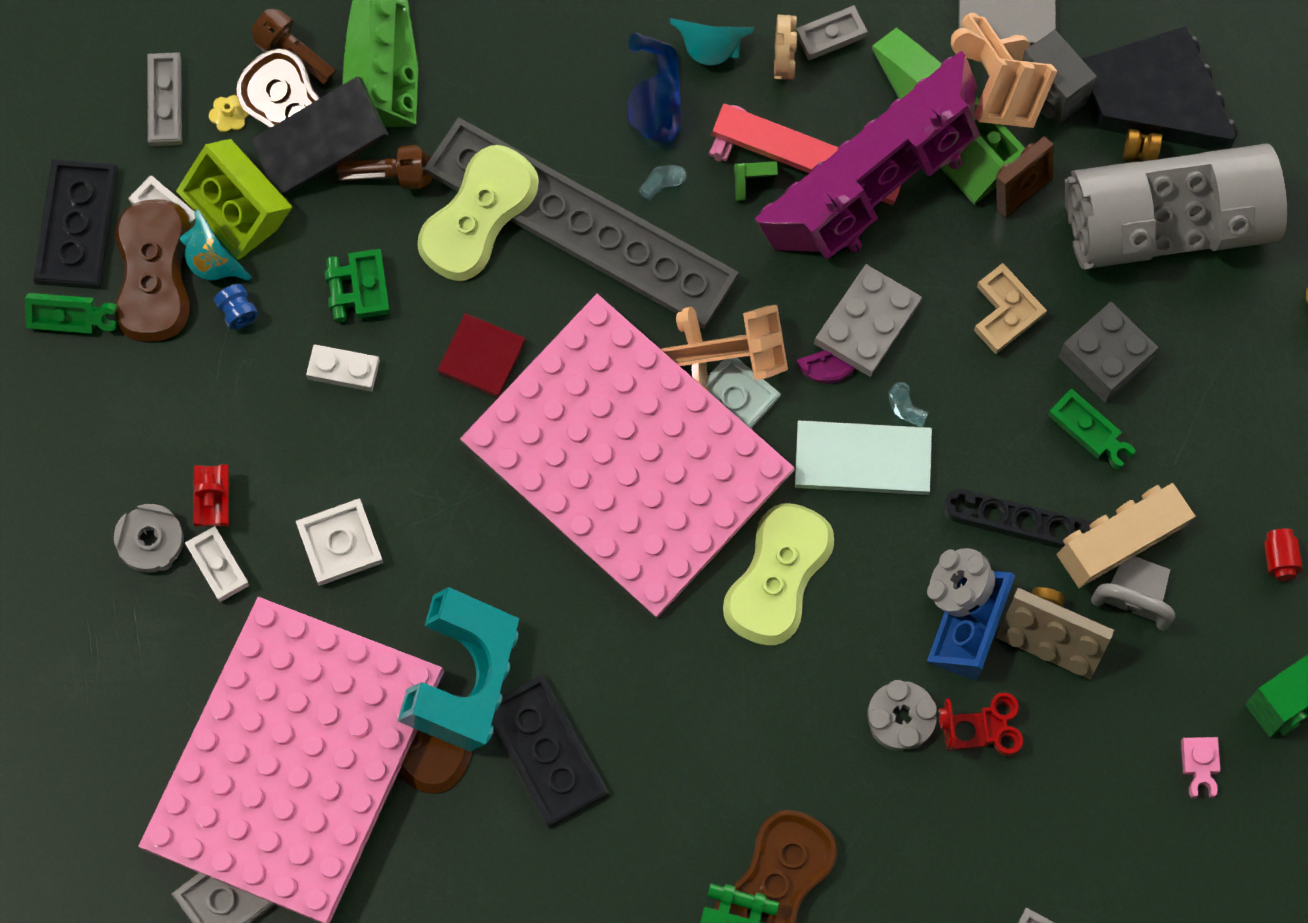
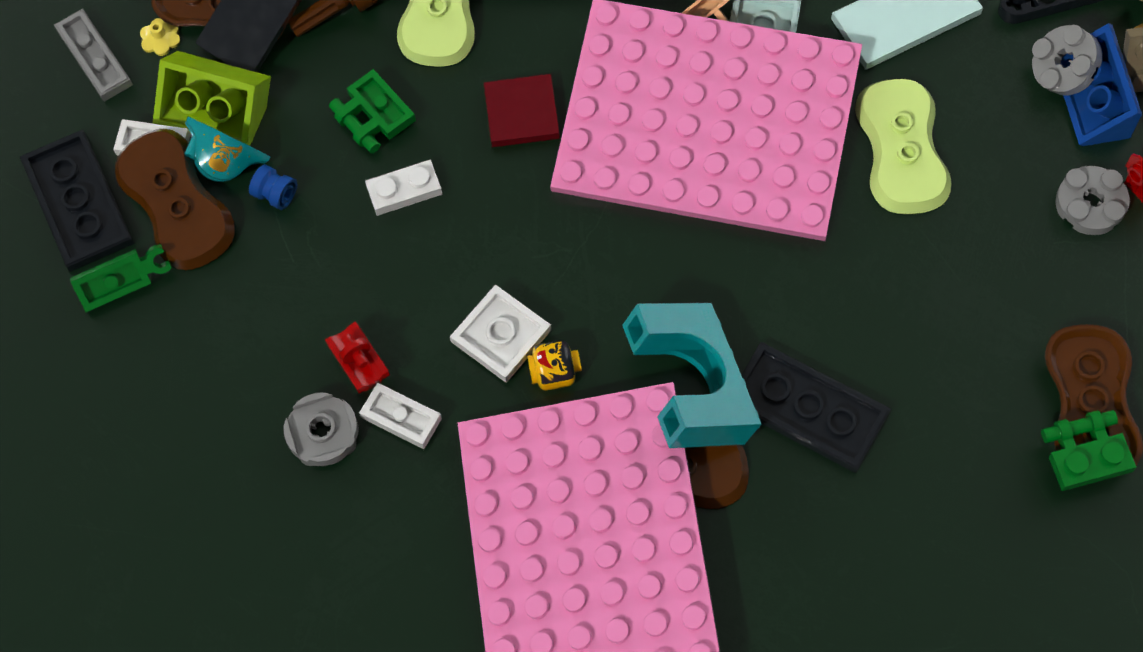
camera: 25 degrees left, 5 degrees down
none -> head [527,340,582,391]

